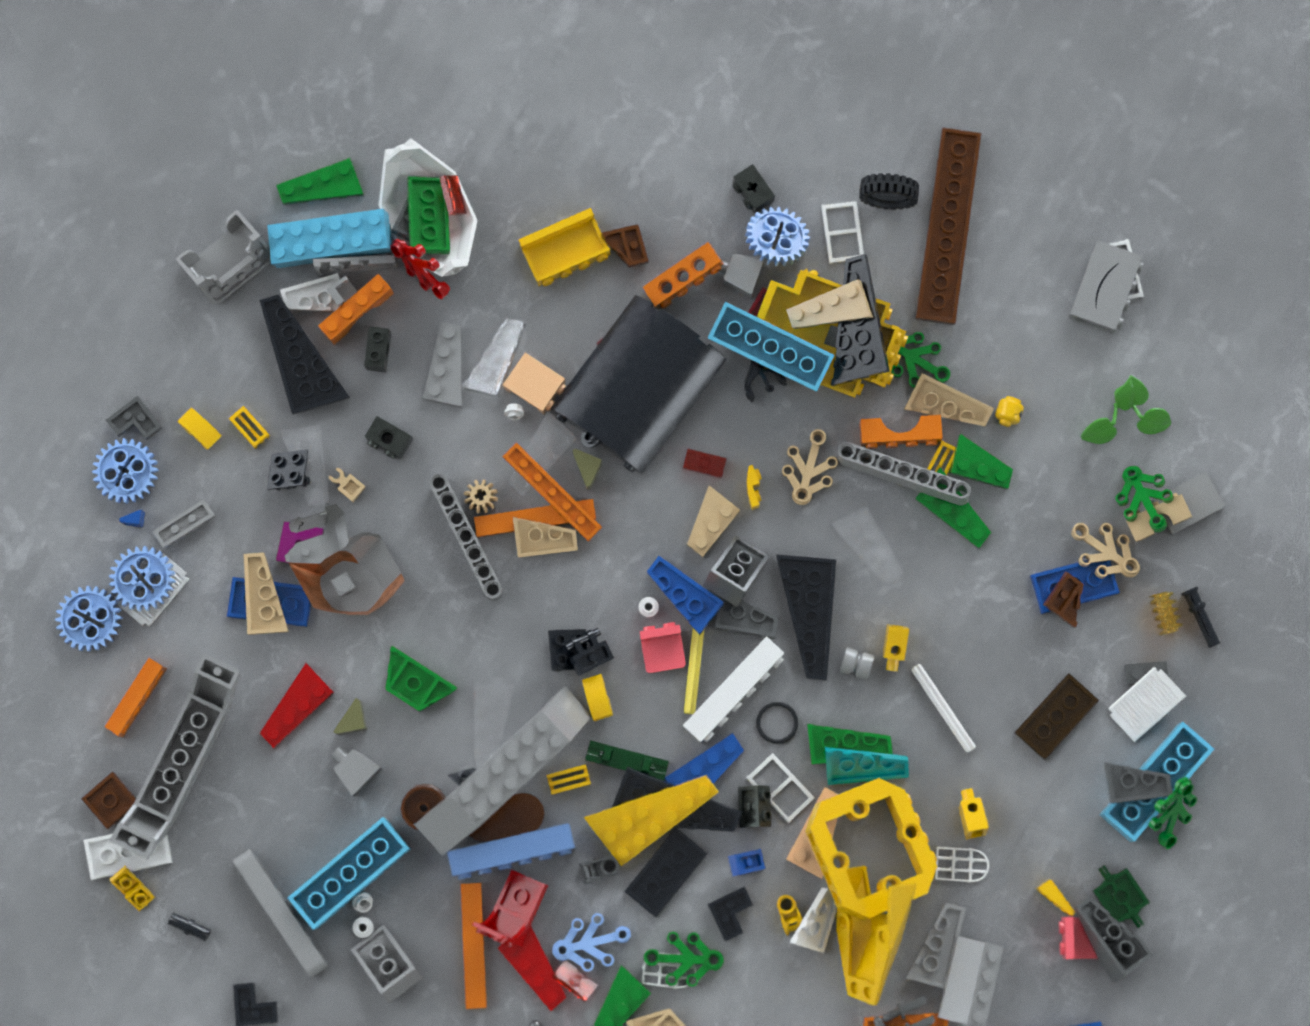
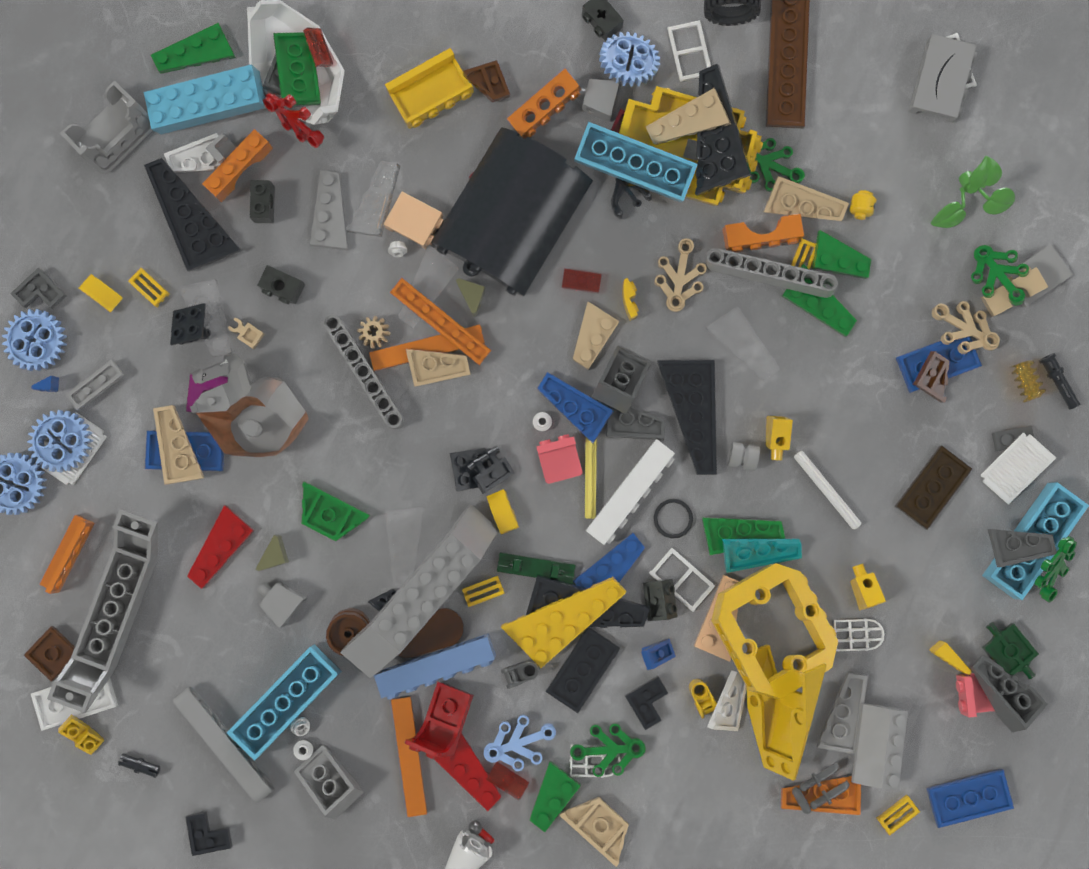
camera: 10 degrees left, 5 degrees up
light grey wing [313,253,398,277] -> none

